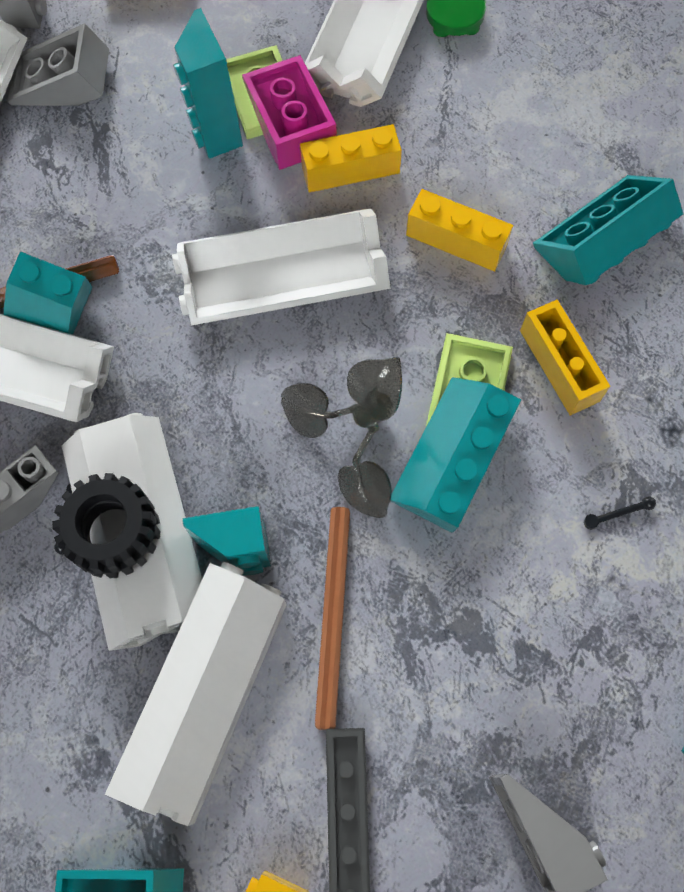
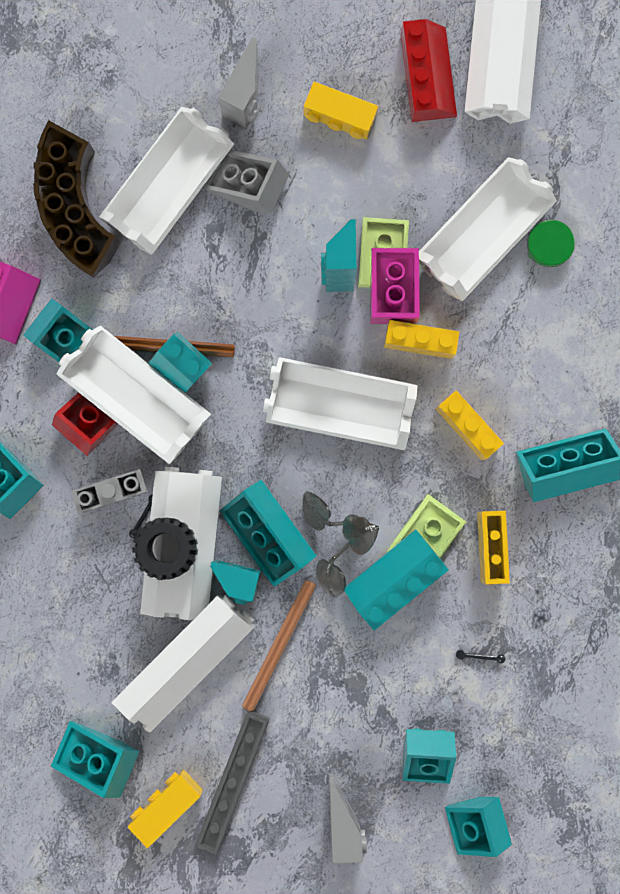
camera: 20 degrees right, 15 degrees up
none -> teal slope [219,479,317,587]
none -> teal slope [402,728,457,784]

